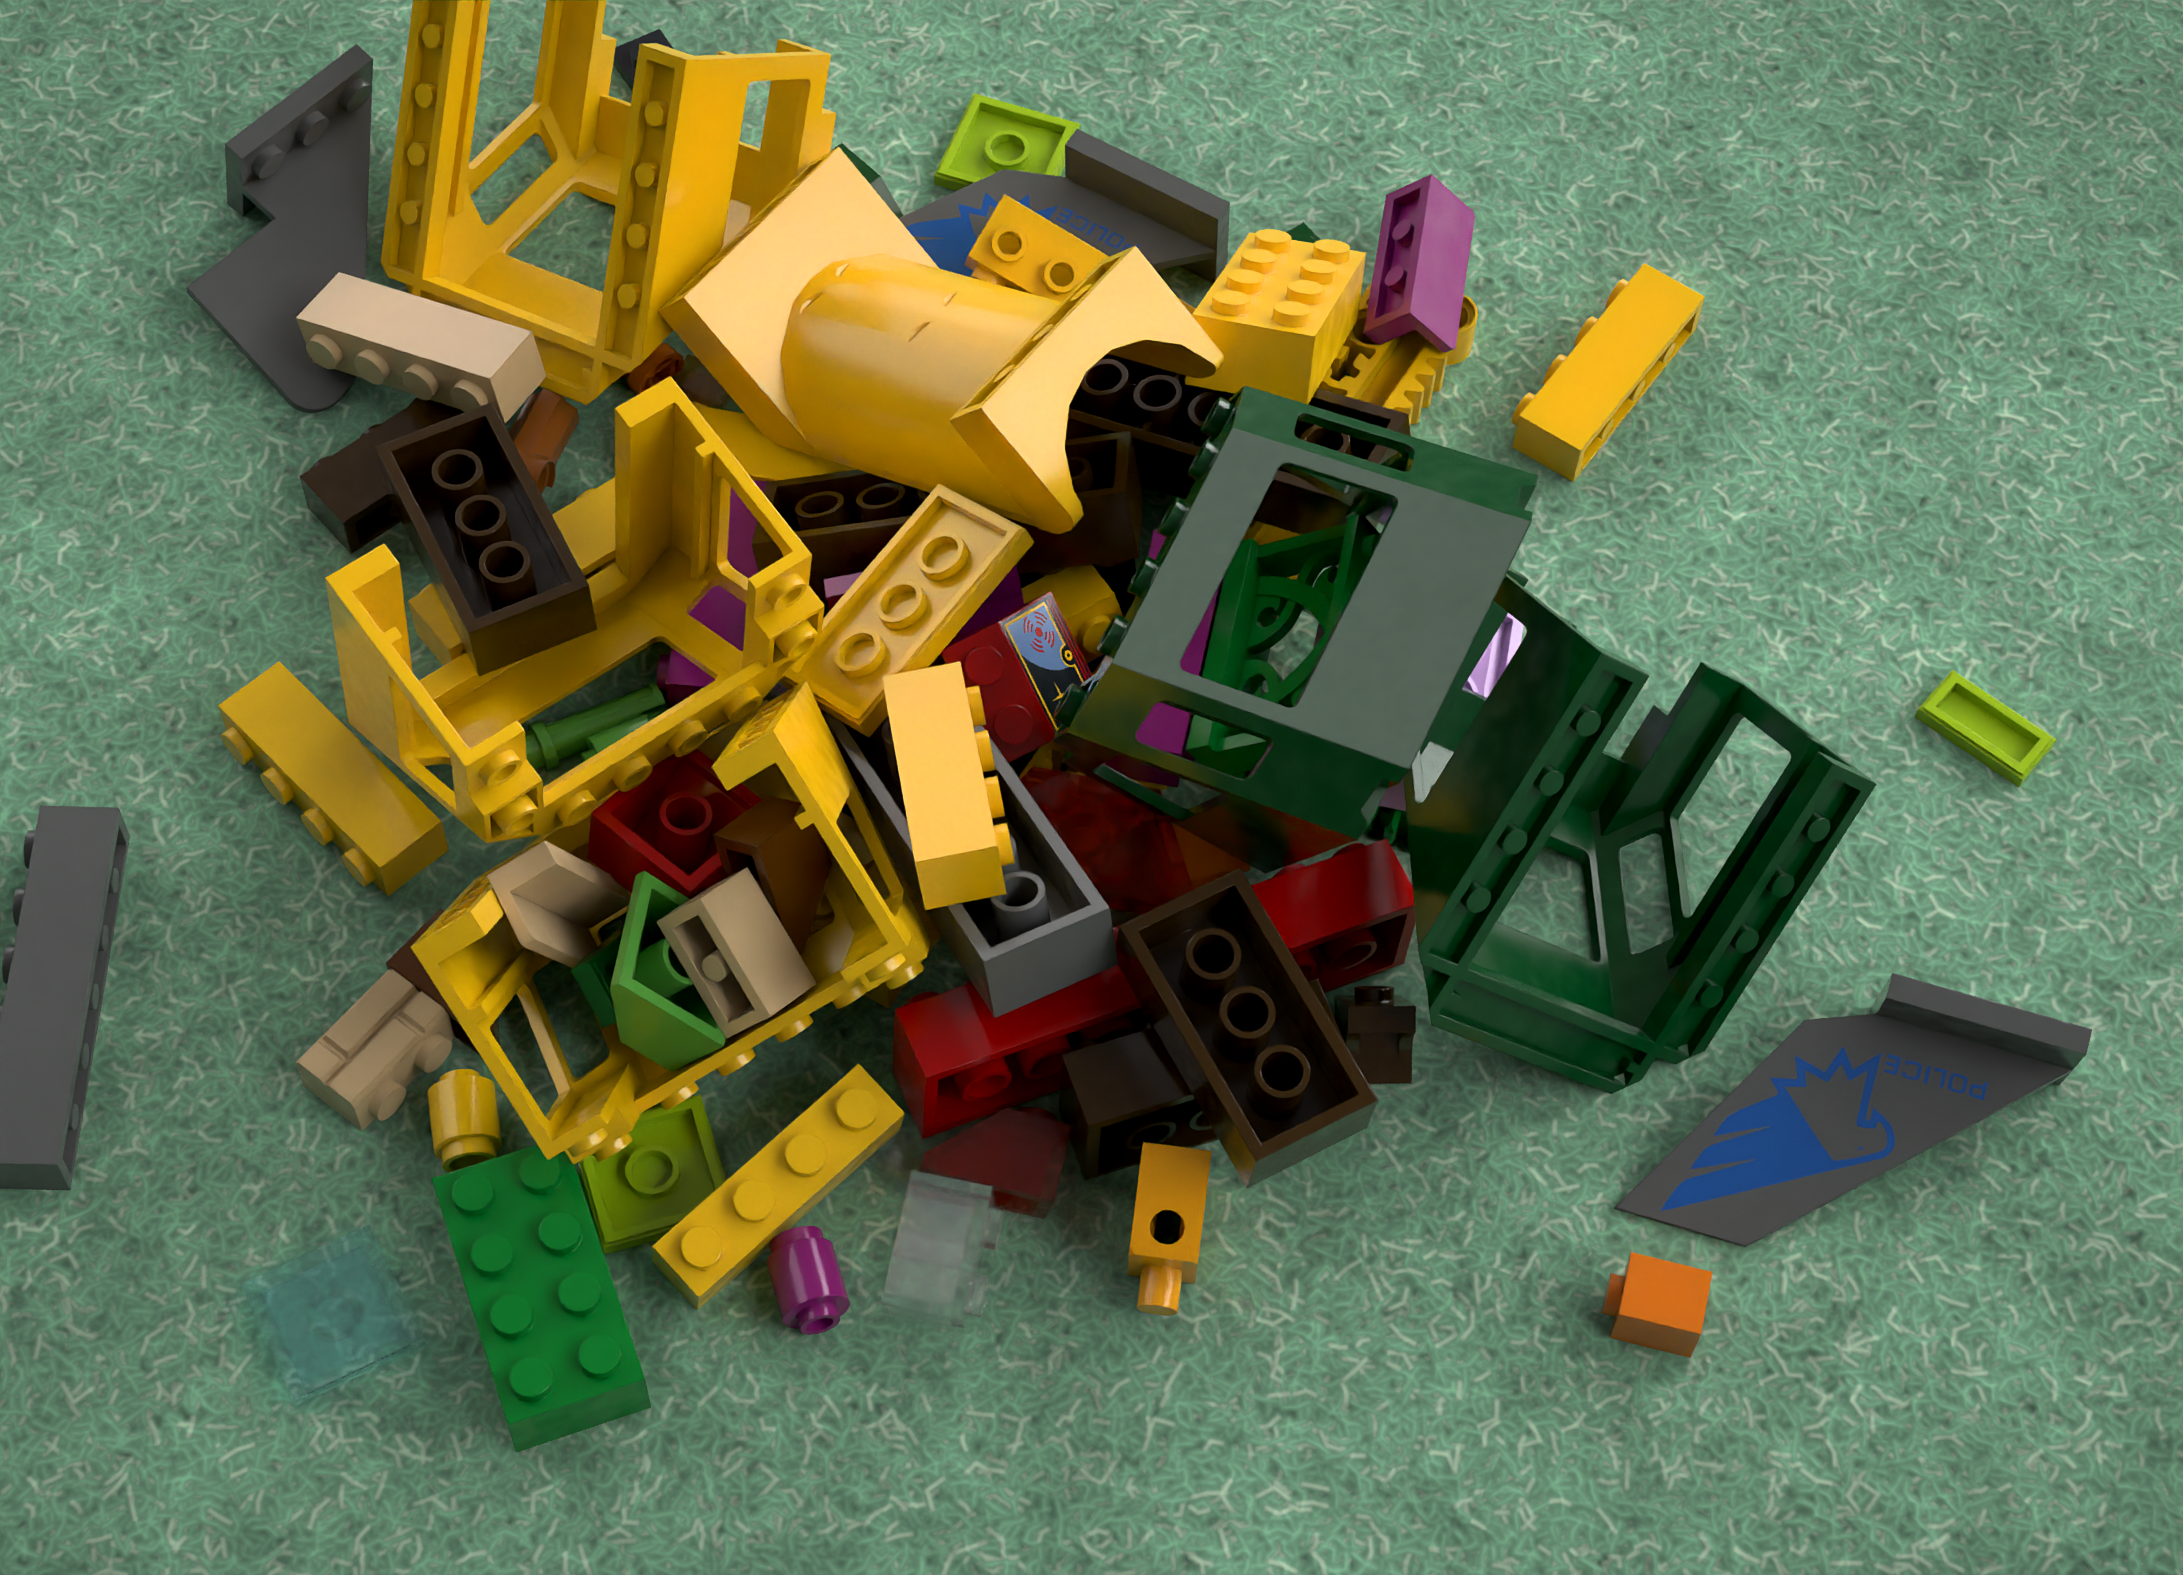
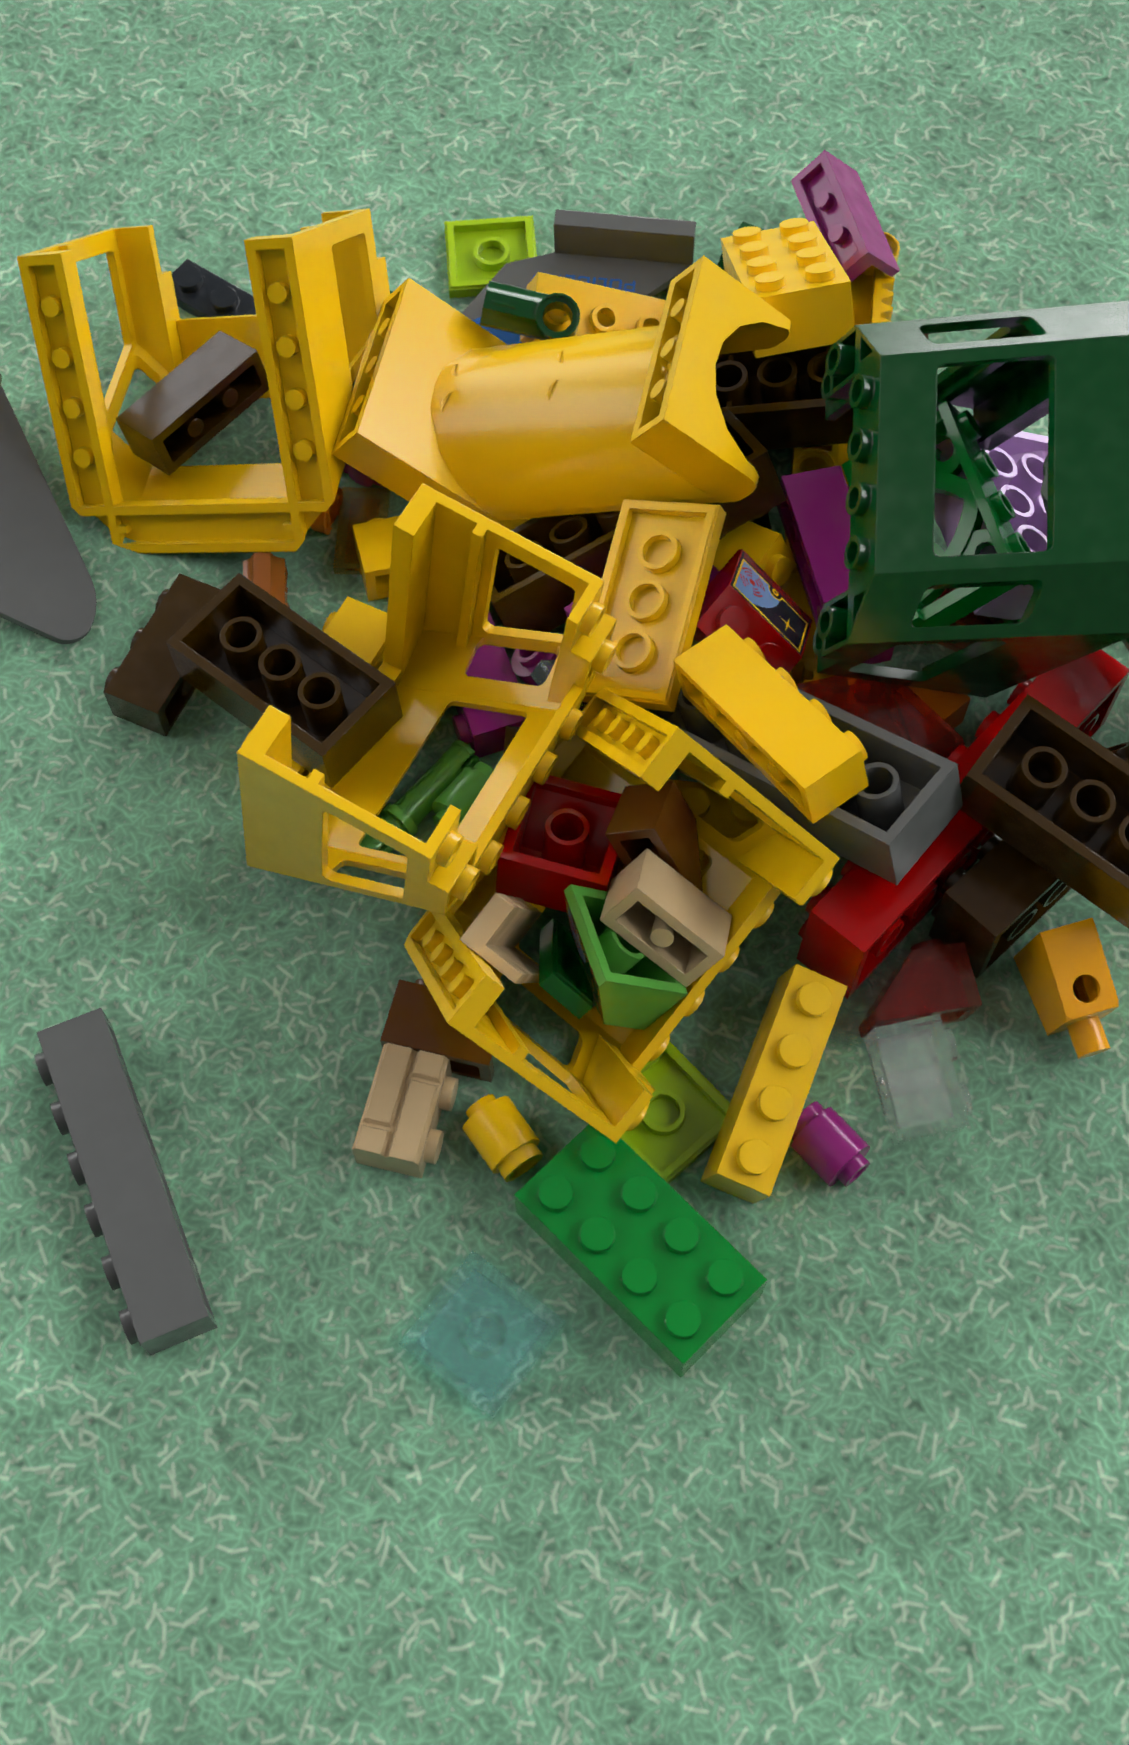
camera: 20 degrees left, 5 degrees up
yellow brick [218,661,449,896] -> none
tan brick [296,272,547,424] -> none
yellow brick [1511,263,1705,482] -> none
none -> dark brown brick [115,331,269,476]
none -> dark green piece [480,280,580,340]

